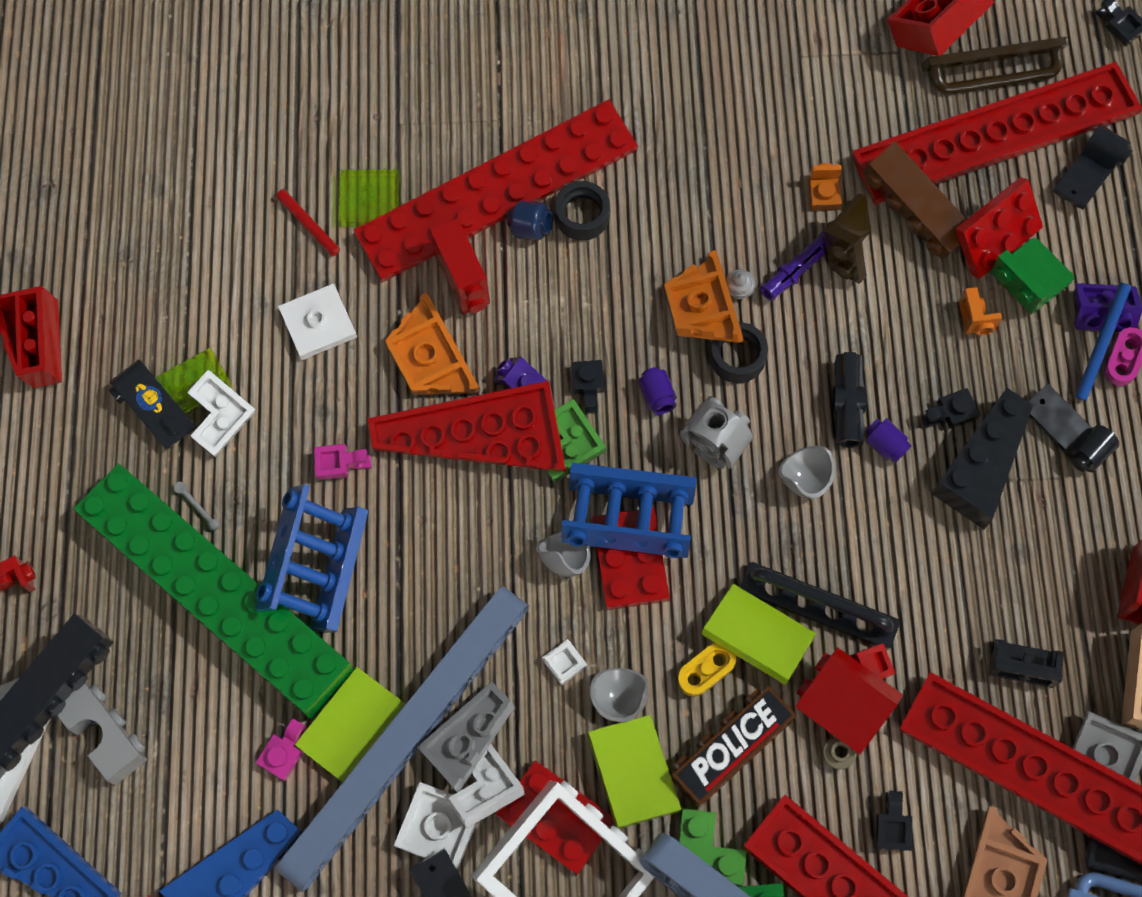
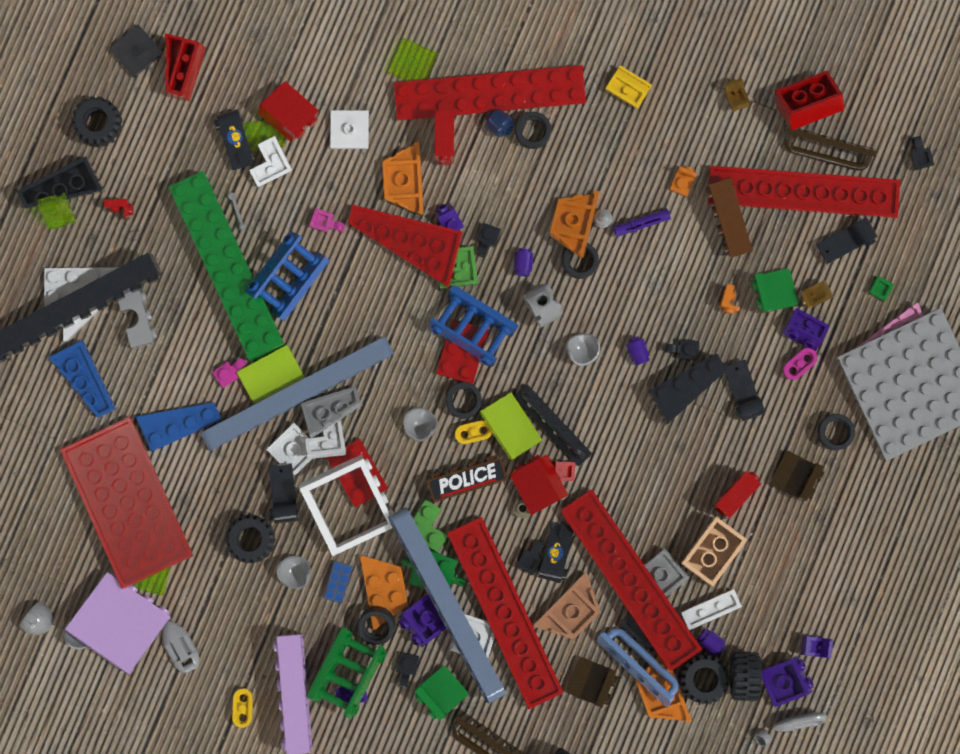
camera: 20 degrees right, 15 degrees up
red bar [276,189,340,257] -> none
light grey helmet [536,531,591,577] -> none
white tile [542,639,587,686] -> none
lime tile [587,715,681,829] -> none
dark brown bracket [824,193,870,284] -> none
black piece [832,352,867,448] -> none
red plate [955,177,1043,279] -> none
black hinge [989,639,1064,688] -> none
blue bar [1075,282,1131,401] -> none
none -> red brick [257,81,319,143]
none -> black tyre [446,382,482,419]
none -> black door [538,521,574,583]
none -> yellow plate [605,65,652,109]
none -> pearl gold bracket [724,78,750,112]
none -> pearl gold bracket [801,280,834,308]

